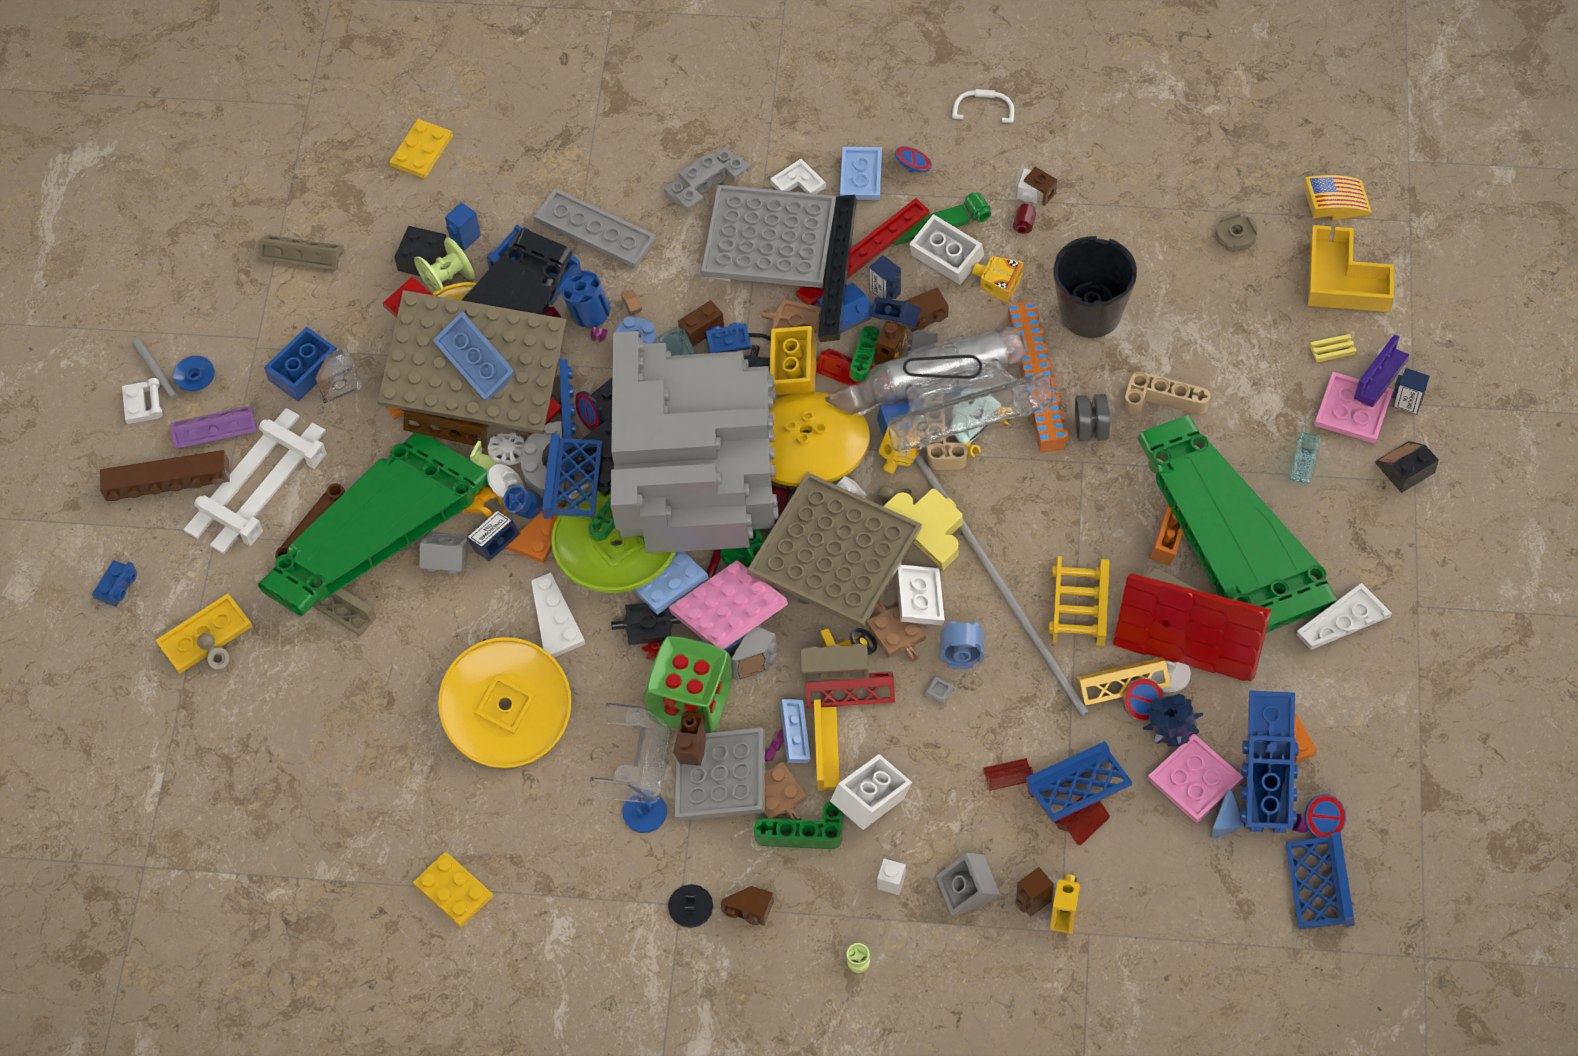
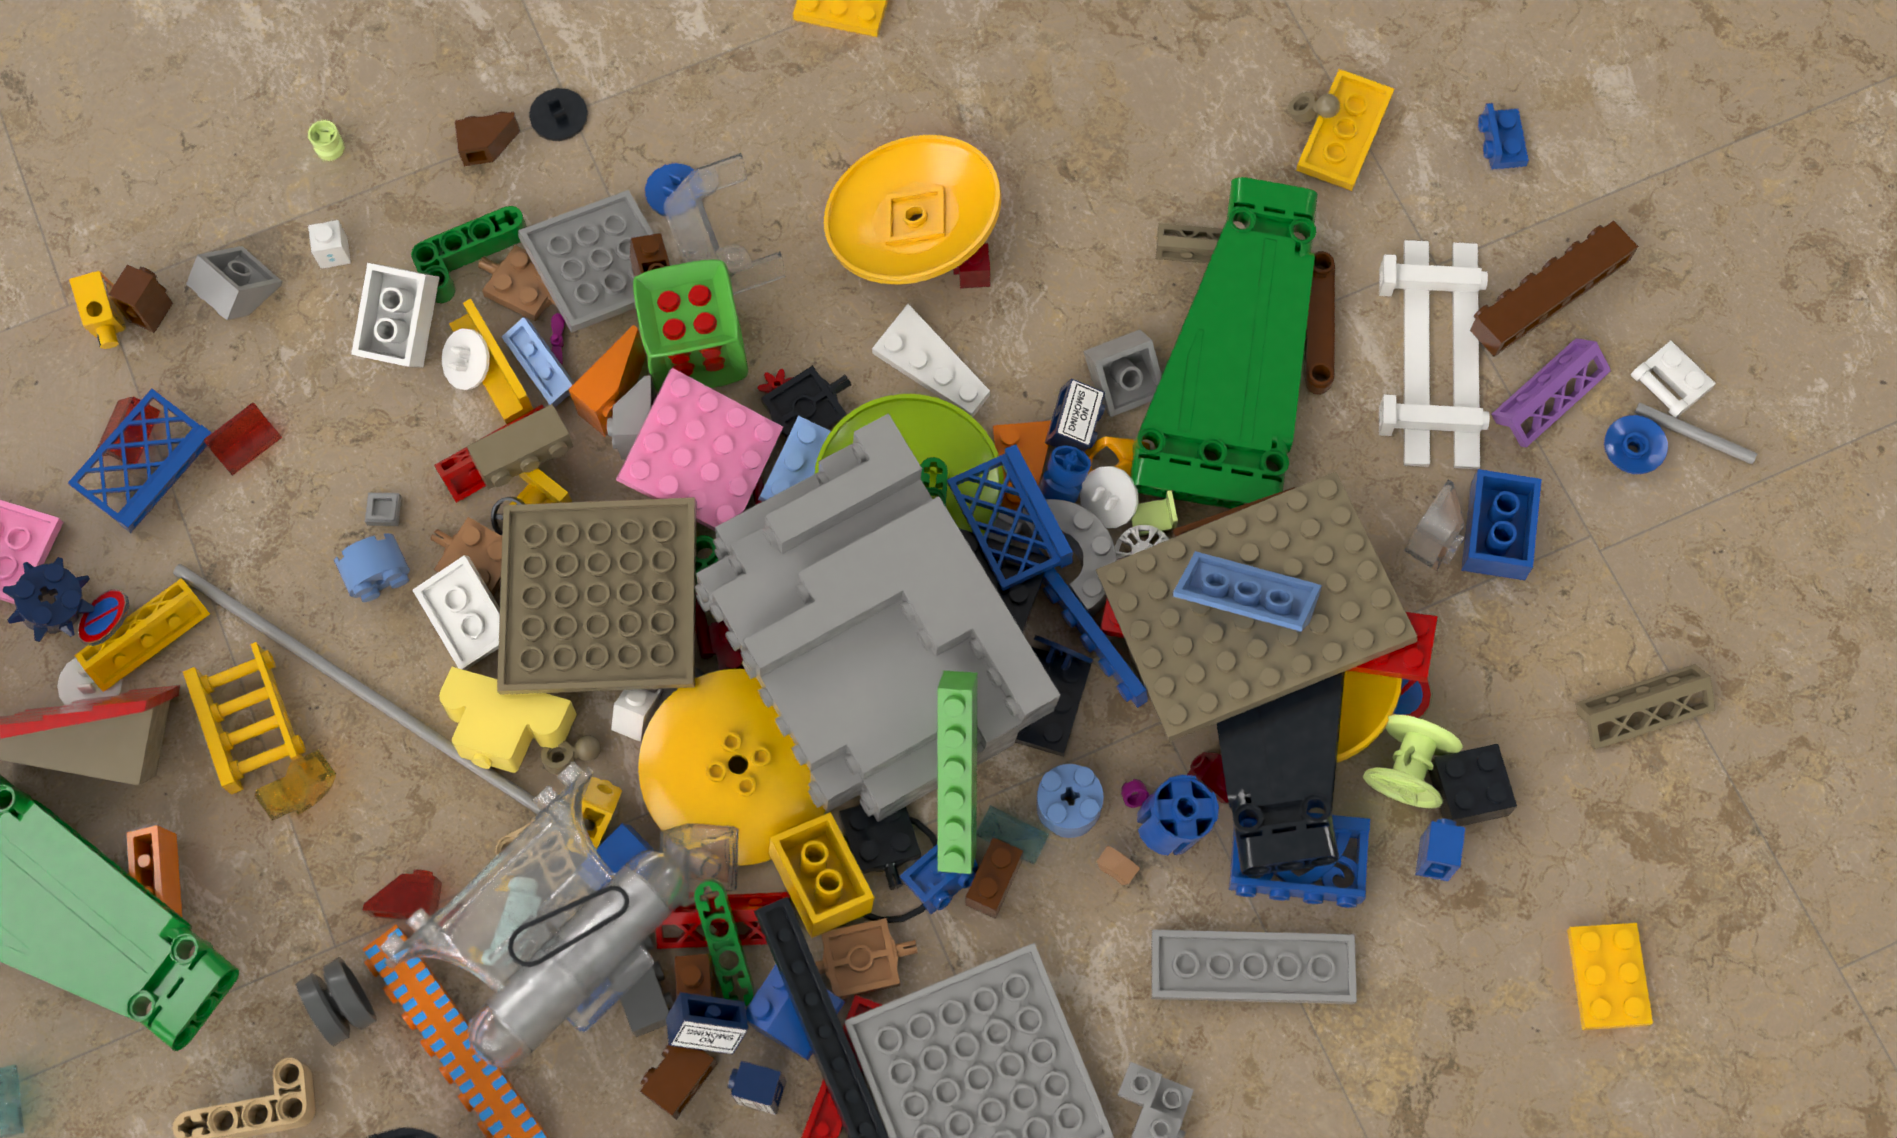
camera: 150 degrees right, 10 degrees up
none -> clear yellow brick [254,750,336,821]
none -> clear red slope [363,869,442,922]
none -> white piece [442,328,490,390]
none -> orange slope [568,325,646,437]
none -> bright green brick [937,670,978,874]

